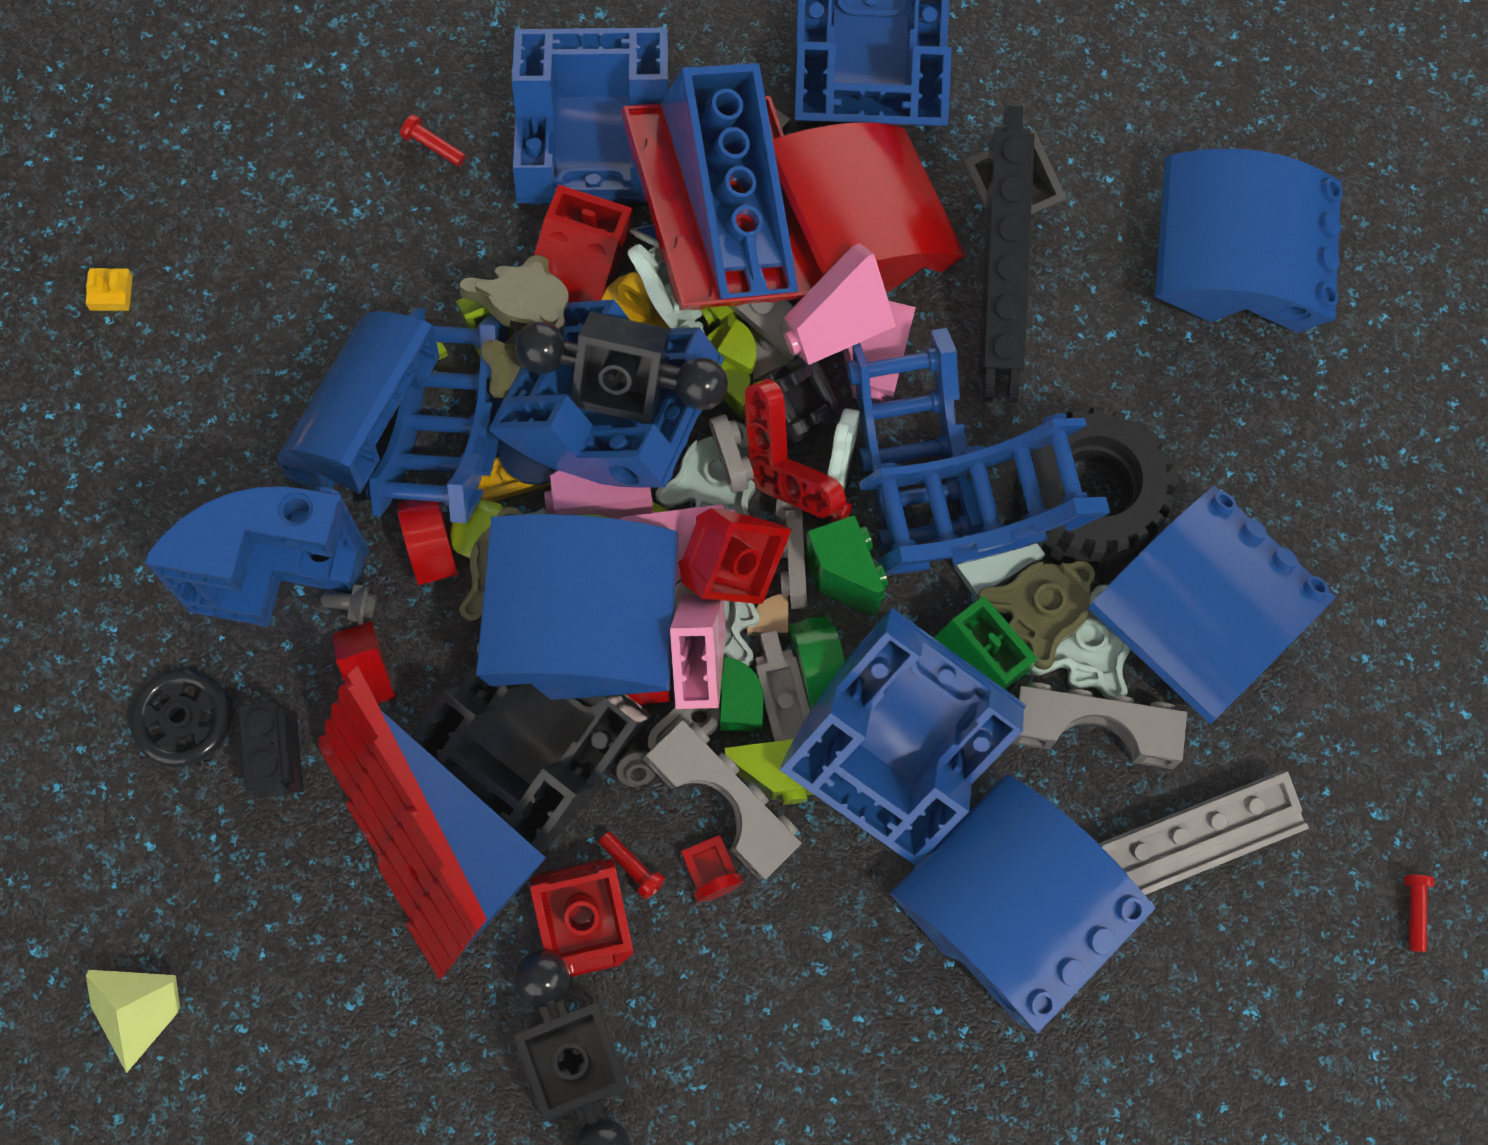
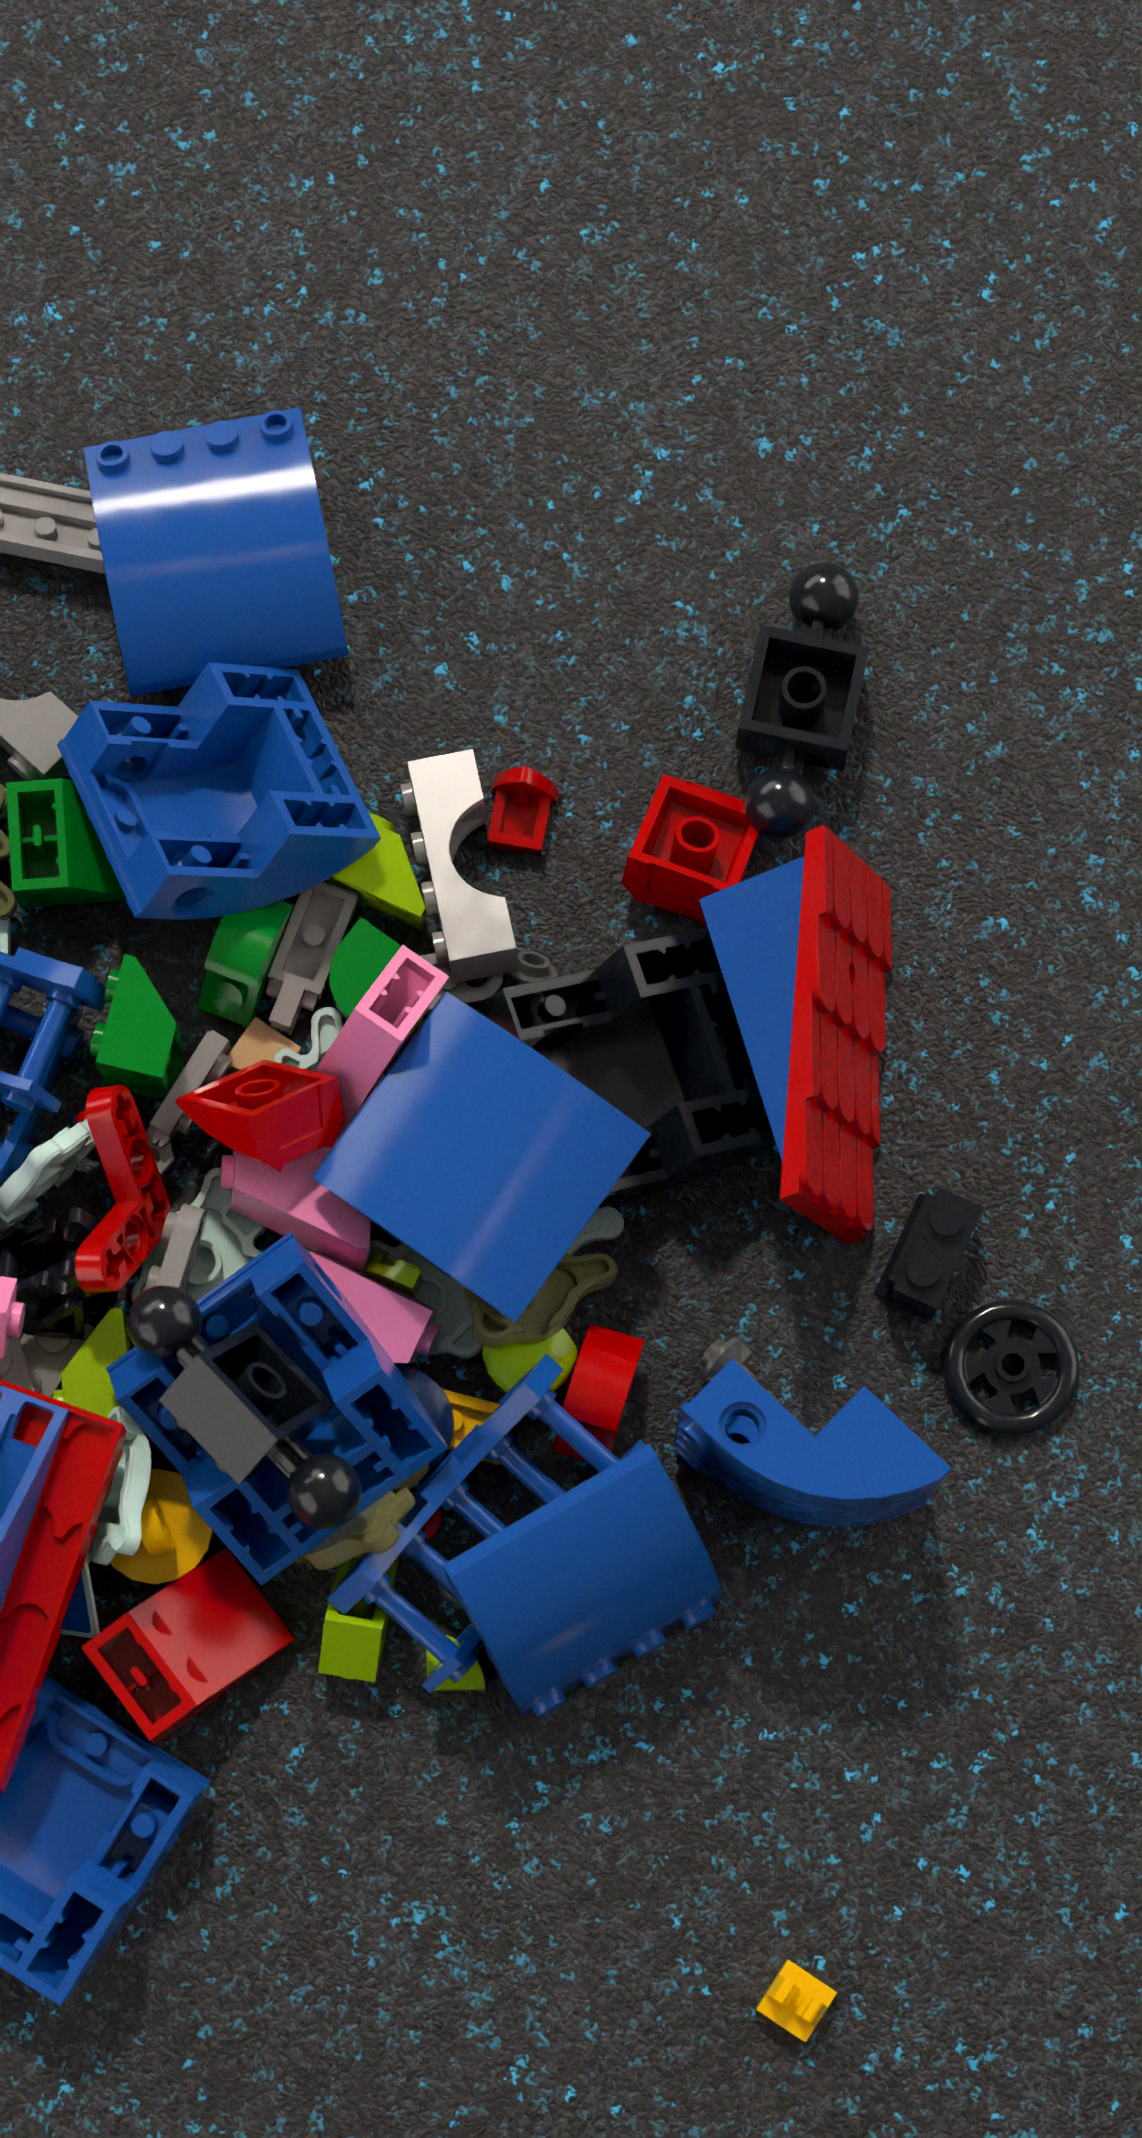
camera: 145 degrees left, 5 degrees up
red slope [333,621,396,704] -> none
red piece [400,114,466,167] -> none
olive tile [460,255,569,332] -> none
red piece [599,831,665,899] -> none
lime tile [717,319,757,375] -> none

